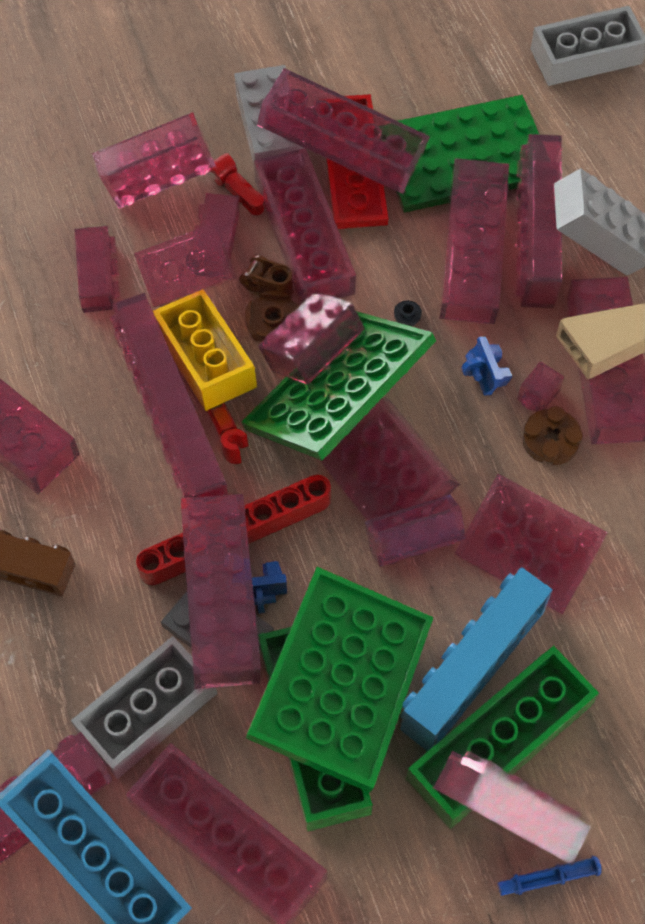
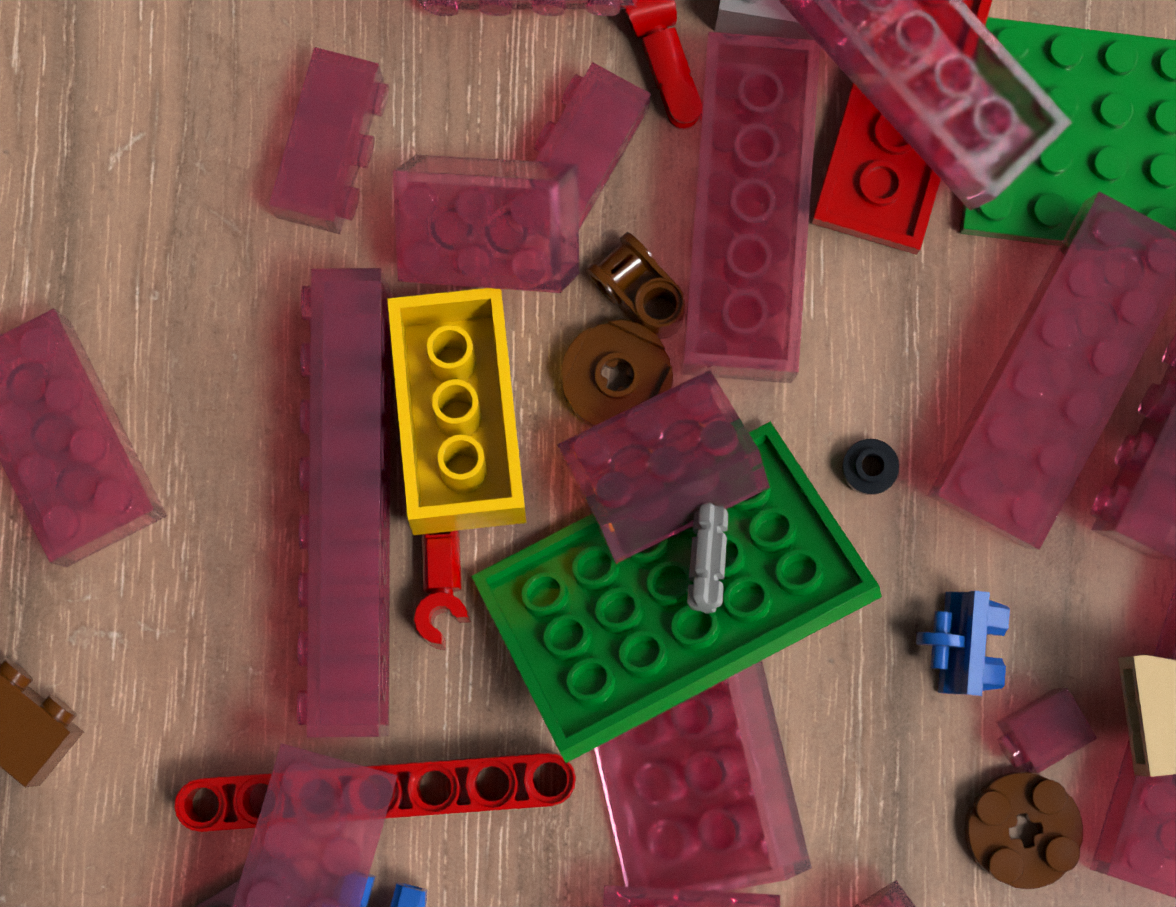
camera: 20 degrees right, 20 degrees up
none -> light grey axle [687,503,728,614]

